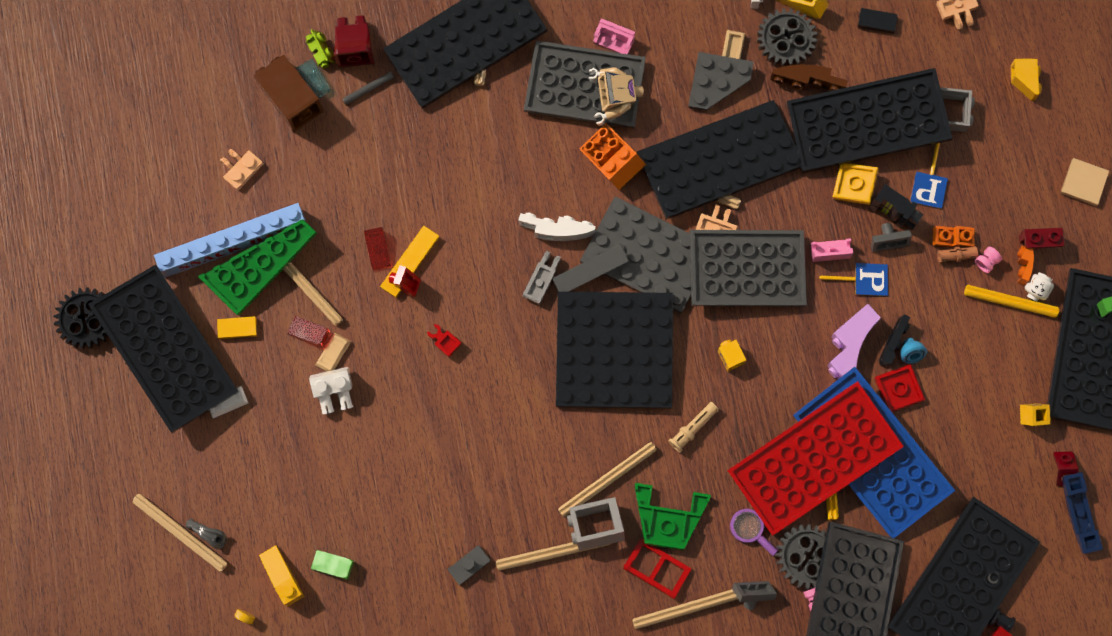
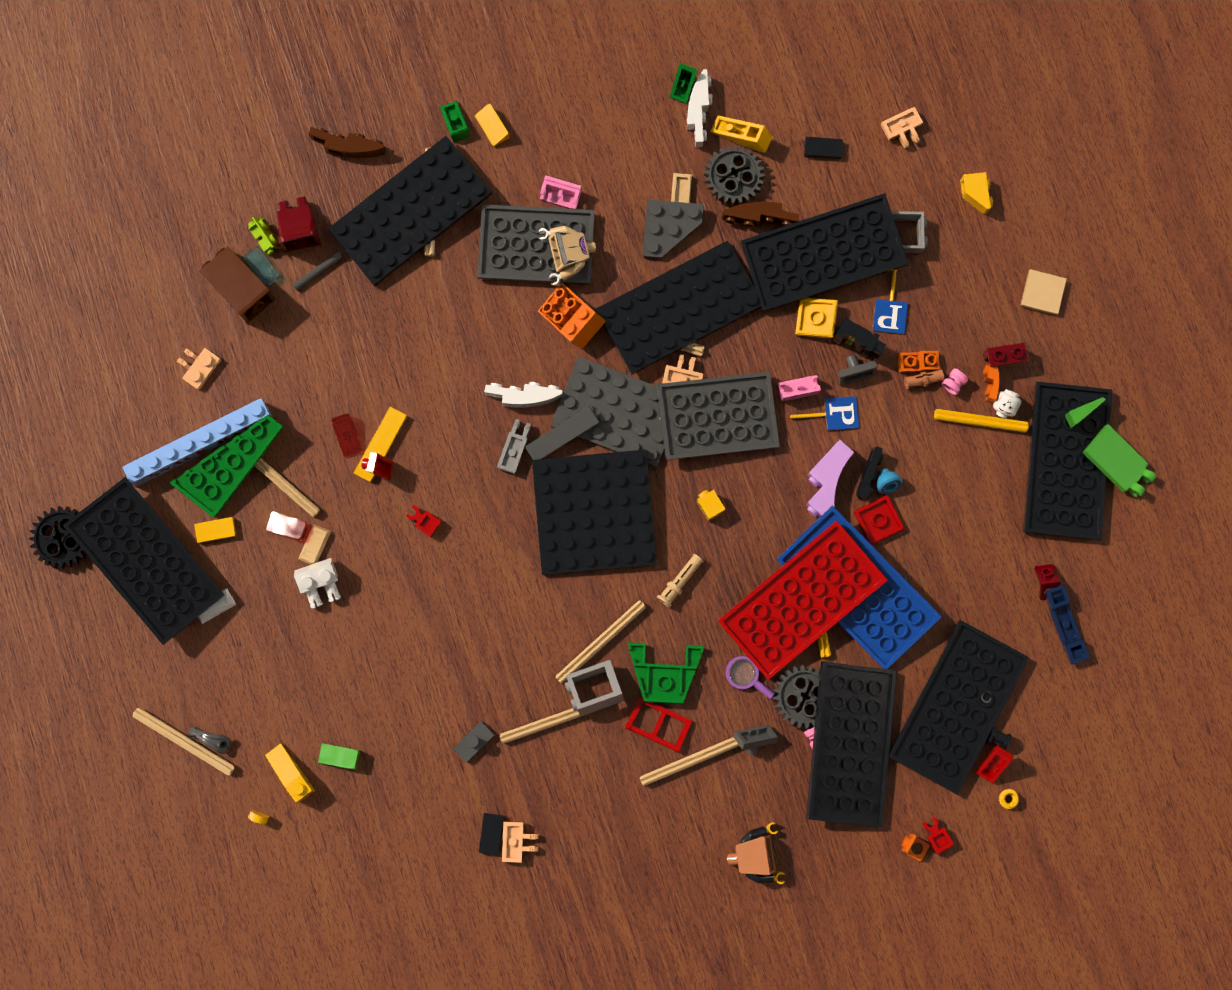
camera: 10 degrees left, 5 degrees up
yellow brick [1020,403,1050,426] -> none

